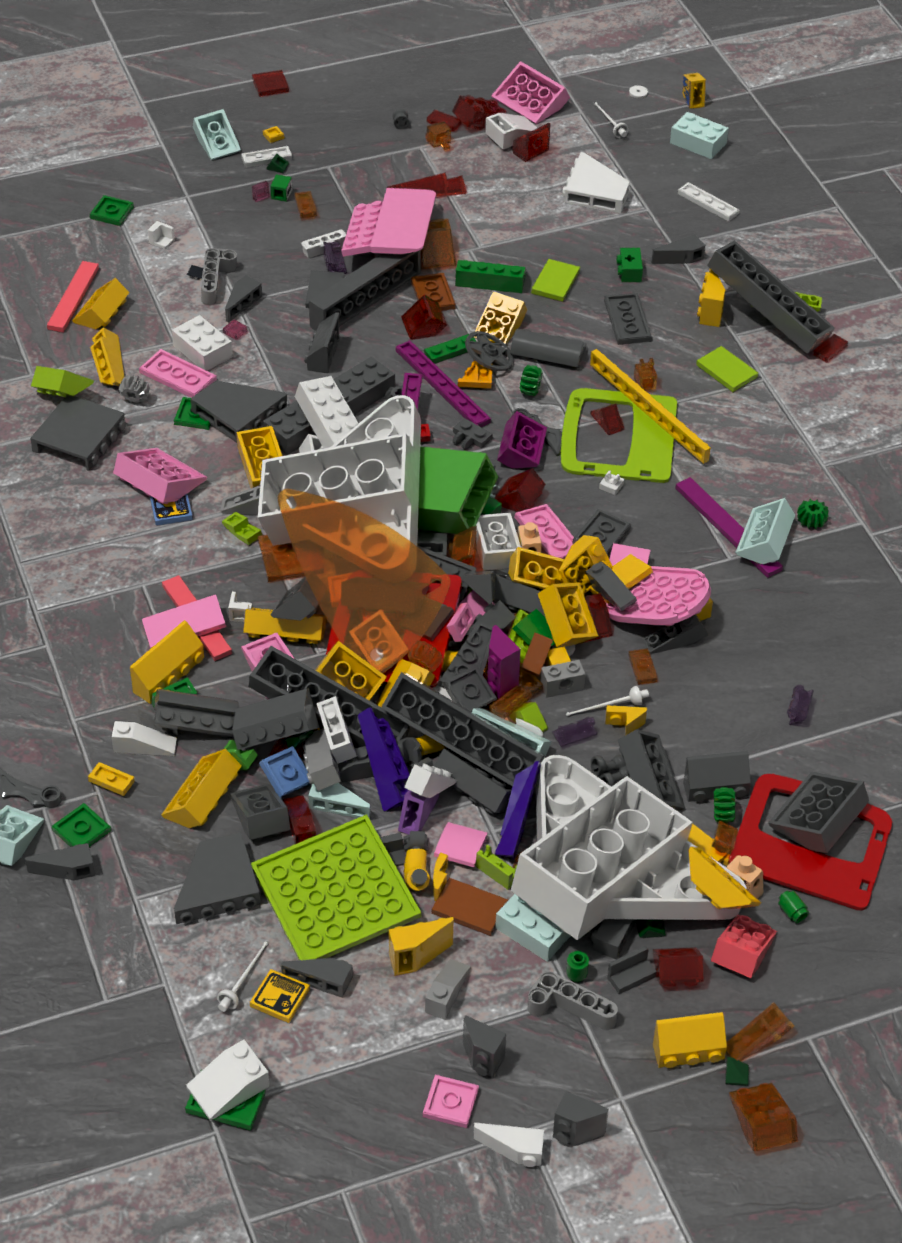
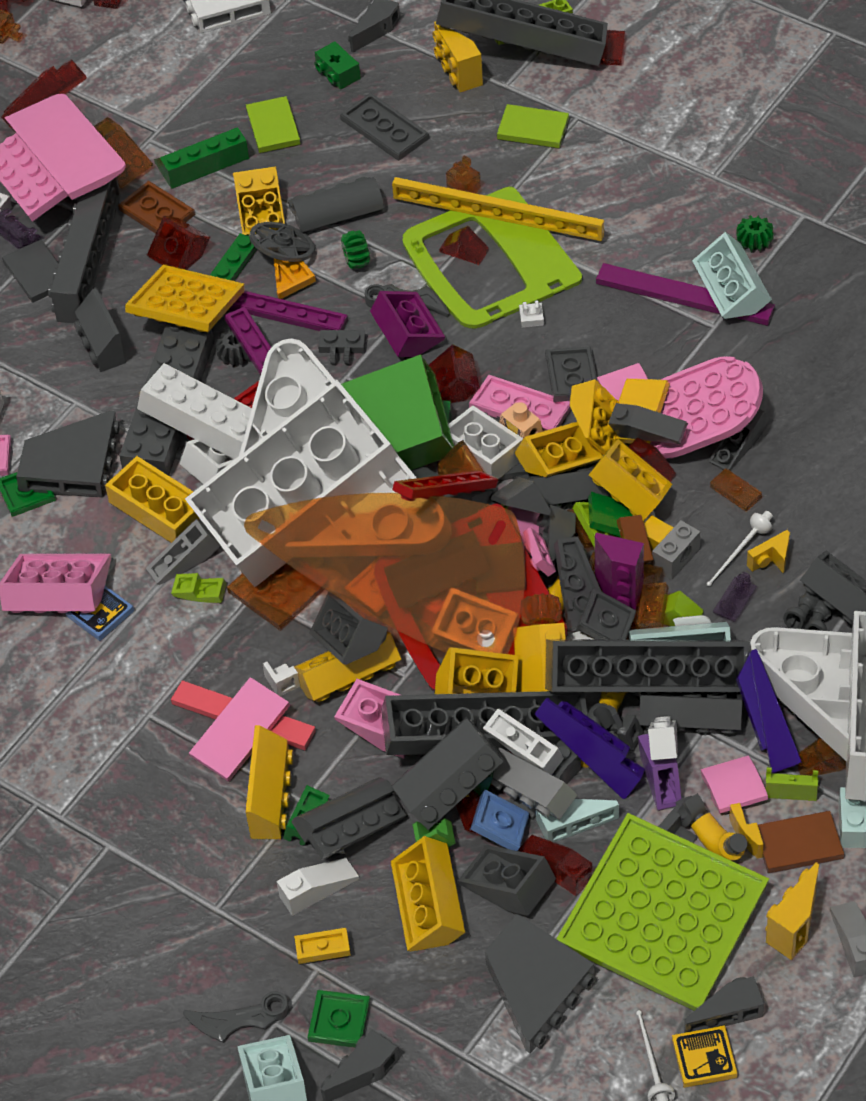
camera: 30 degrees left, 5 degrees up
none -> yellow plate [125,265,245,332]
none -> red plate [392,470,498,501]

